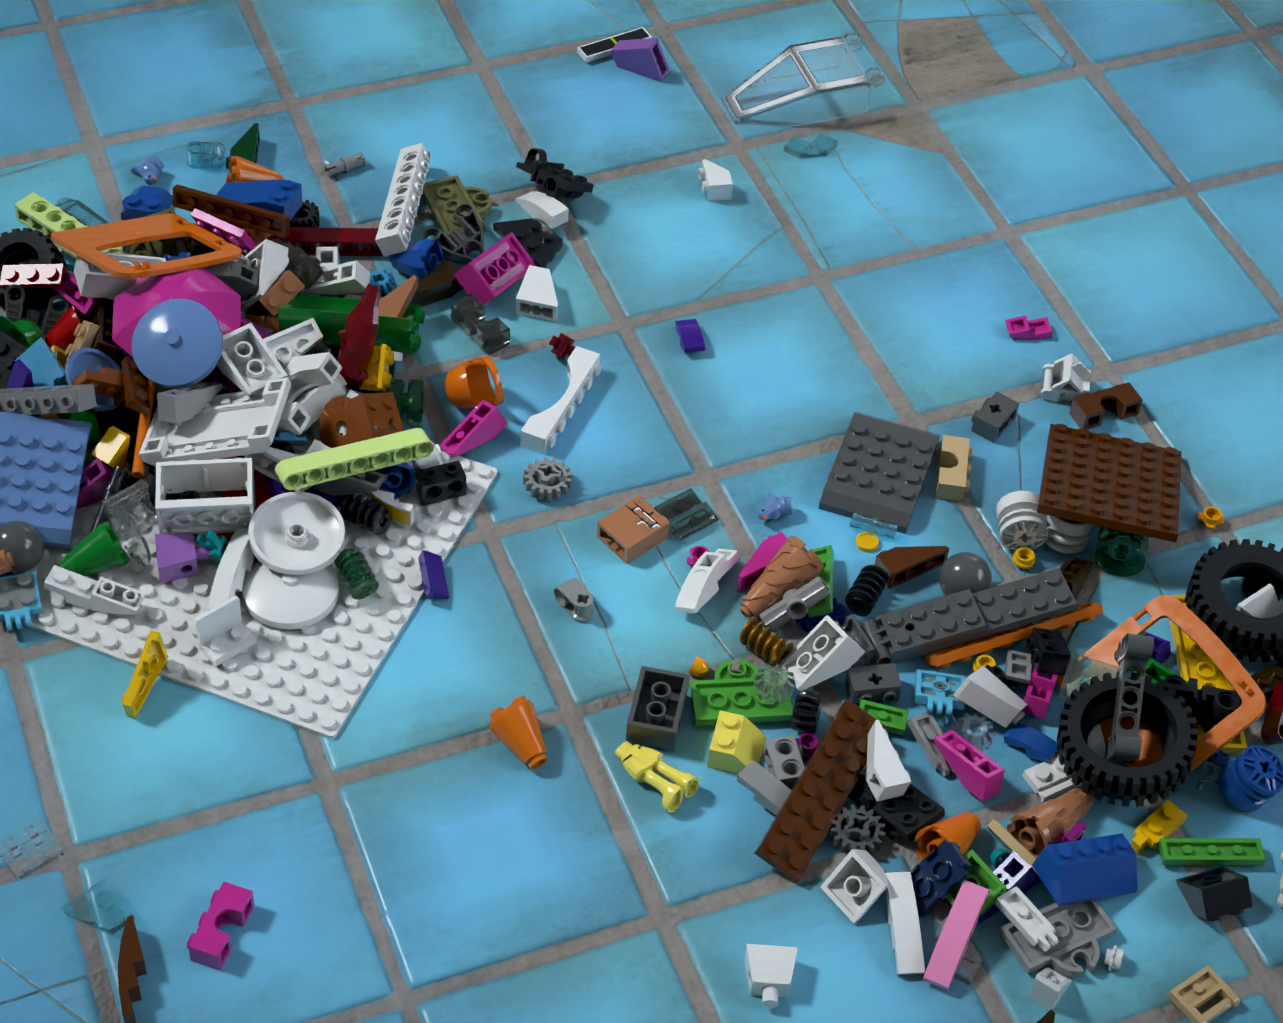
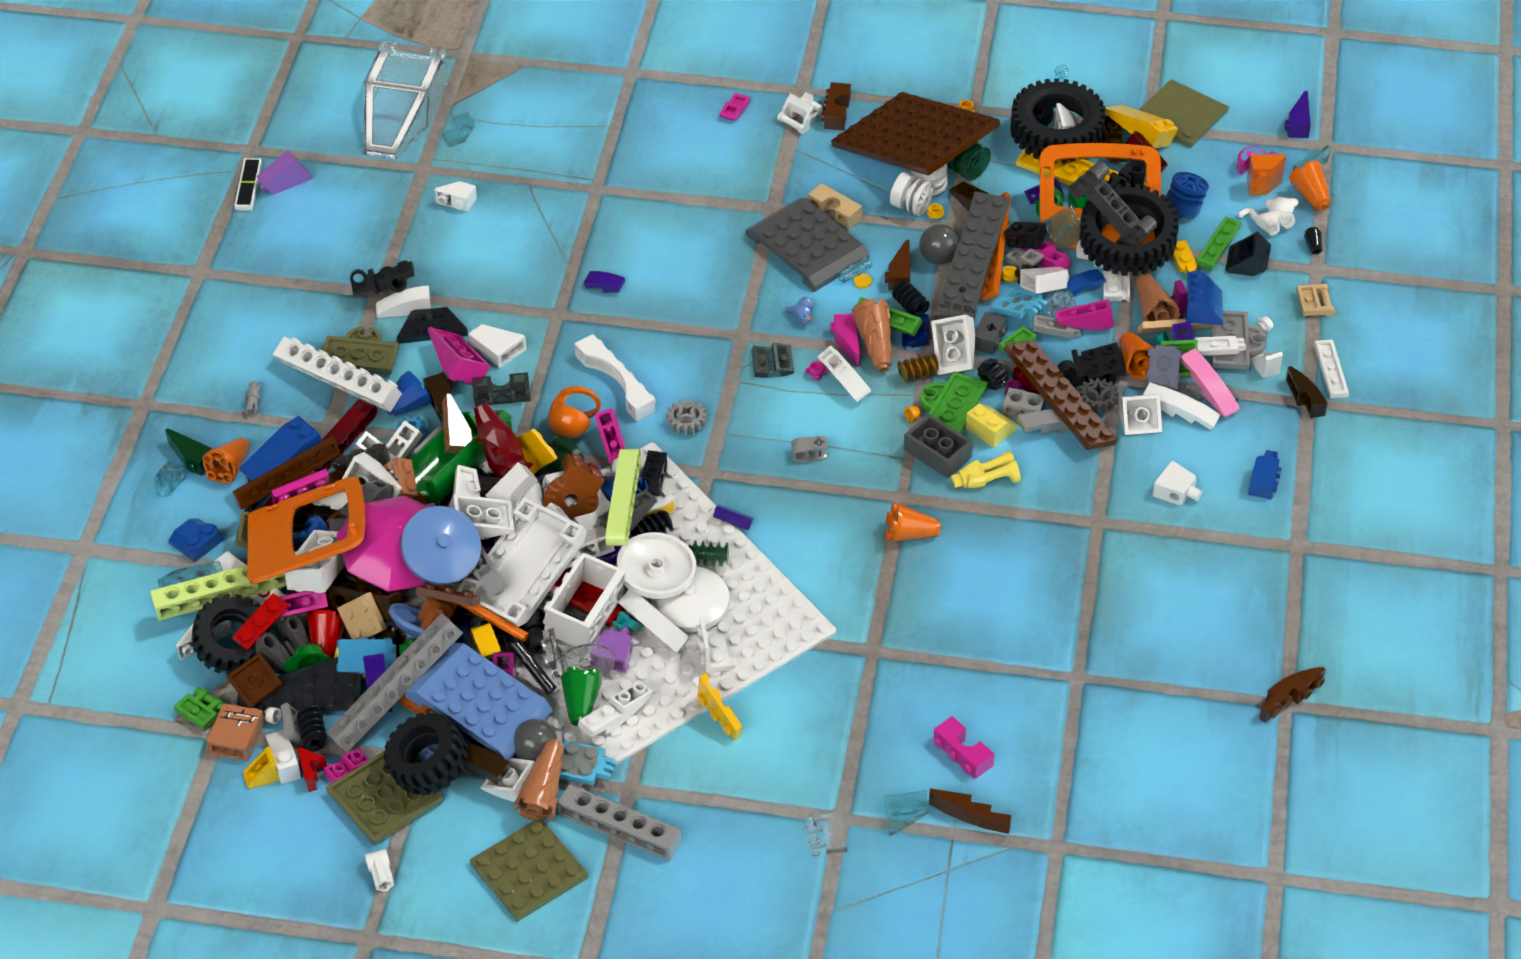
camera: 55 degrees left, 0 degrees up
medium blue animal [131,156,164,186] -> none
dark grey connector [422,204,484,265] -> none
dark red gear [549,333,575,359] -> none
nougat brick [597,496,670,564] -> none
clear gear [754,663,796,705] -> none
light grey piece [759,576,831,632] -> none
white slope [866,720,911,802] -> none
dark grey brick [971,392,1019,443] -> none

